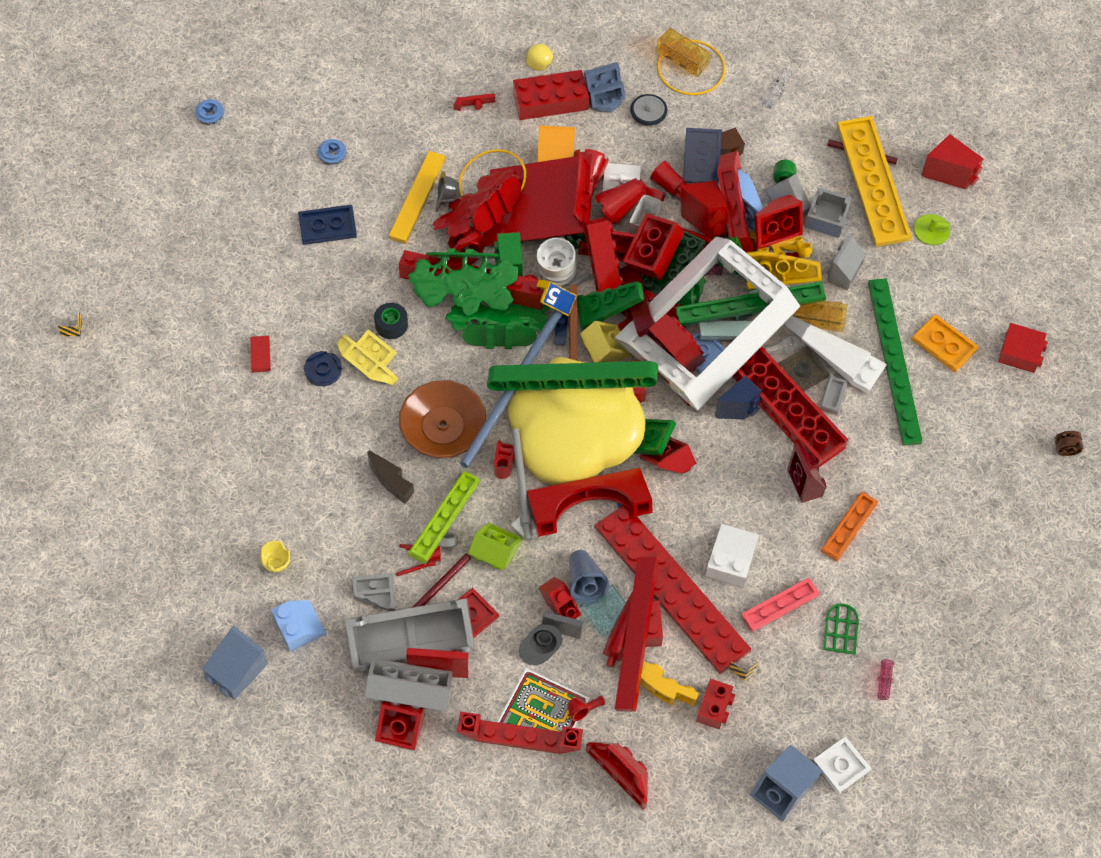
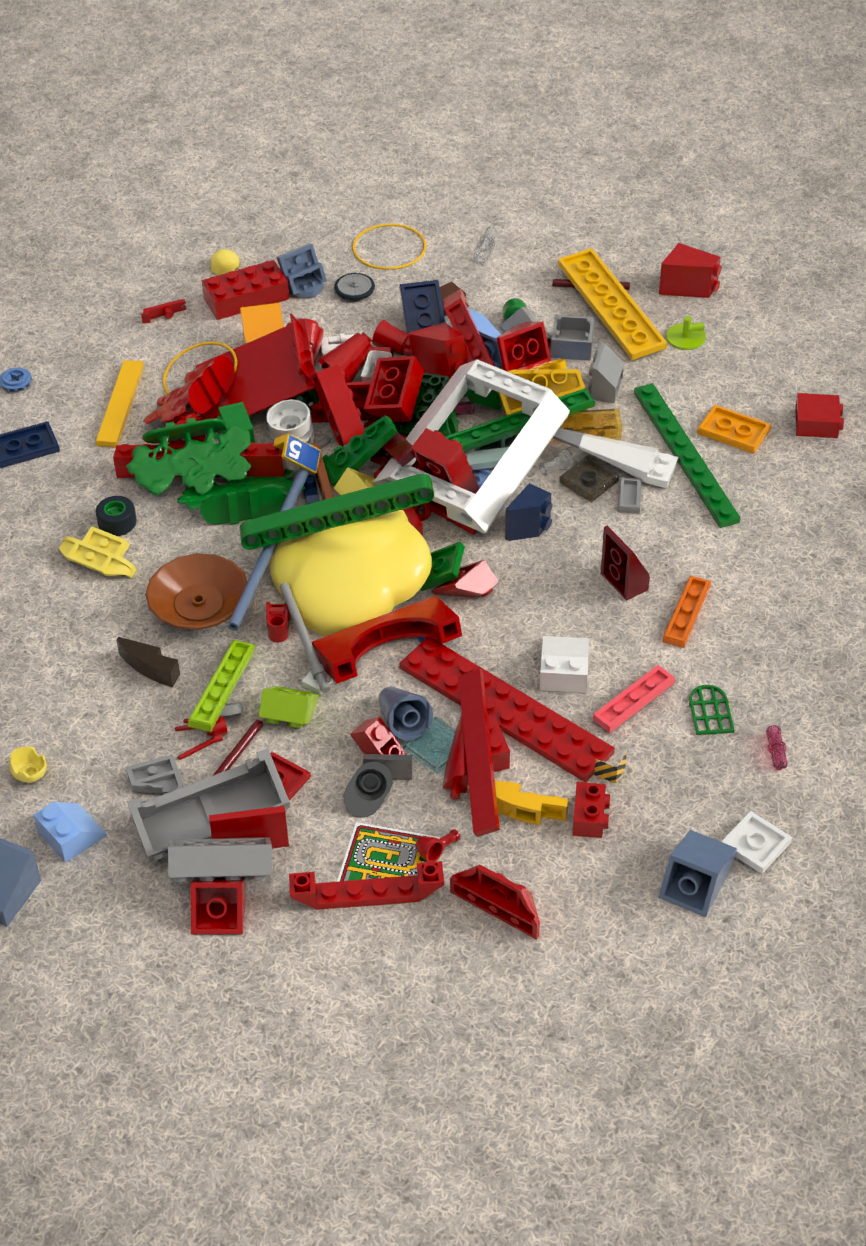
camera: 10 degrees left, 15 degrees down
dark blue tile [304,351,342,387] -> none
dark grey piece [435,171,459,212] -> none
clear yellow brick [656,27,712,77] -> none
red tile [733,346,848,467] -> none

